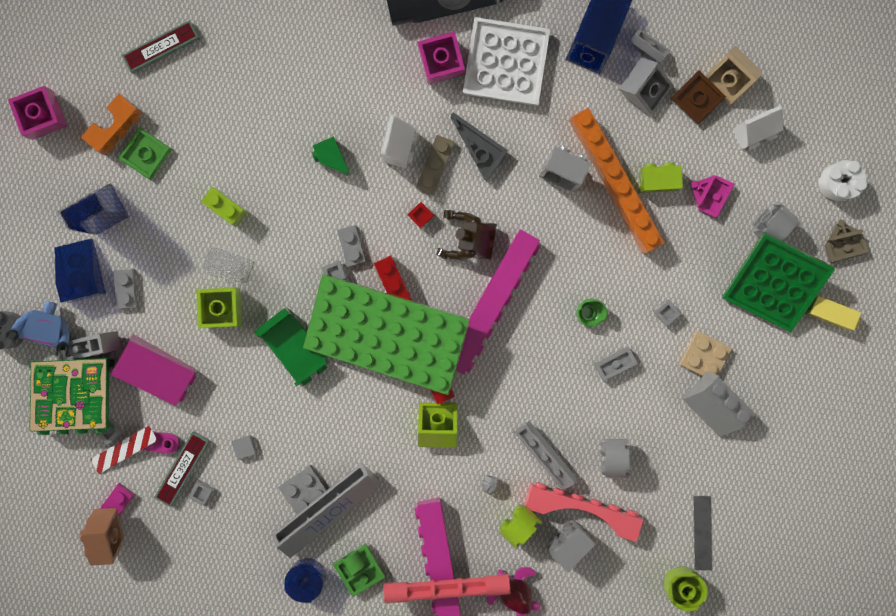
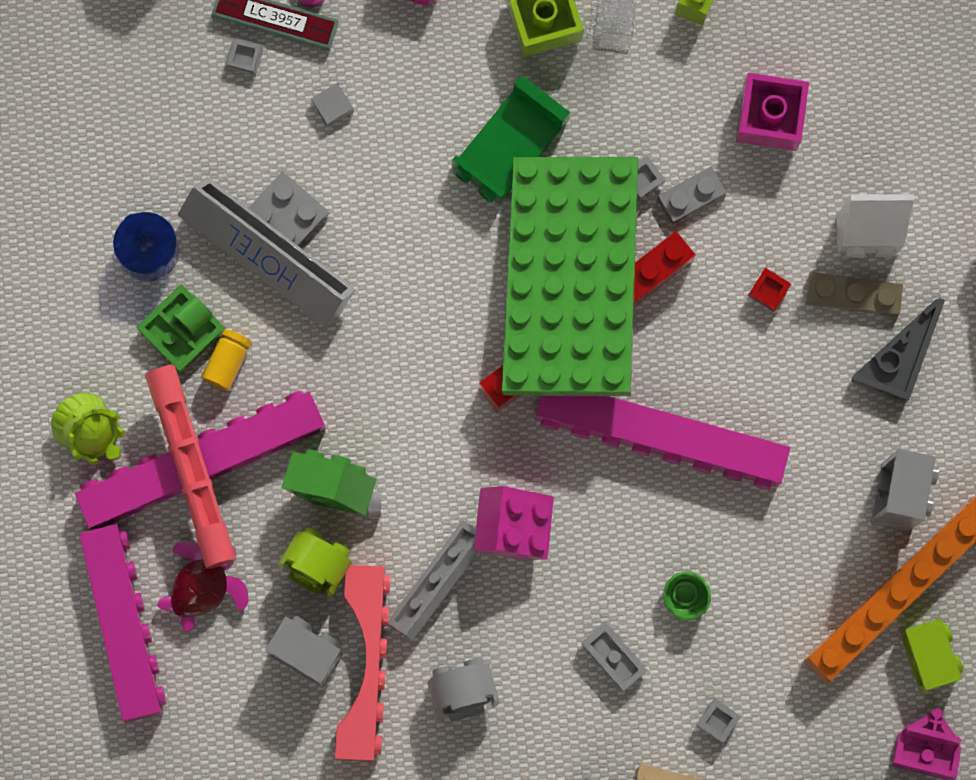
camera: 65 degrees right, 10 degrees down
green slope [312,136,351,176] -> none
lime slope [418,403,457,448] -> none
dark brown torso [436,210,497,261] -> none
none -> yellow piece [201,329,252,391]
none -> bright green brick [281,449,377,516]
none -> dark pink brick [474,486,554,561]
none -> dark pink brick [735,73,809,151]

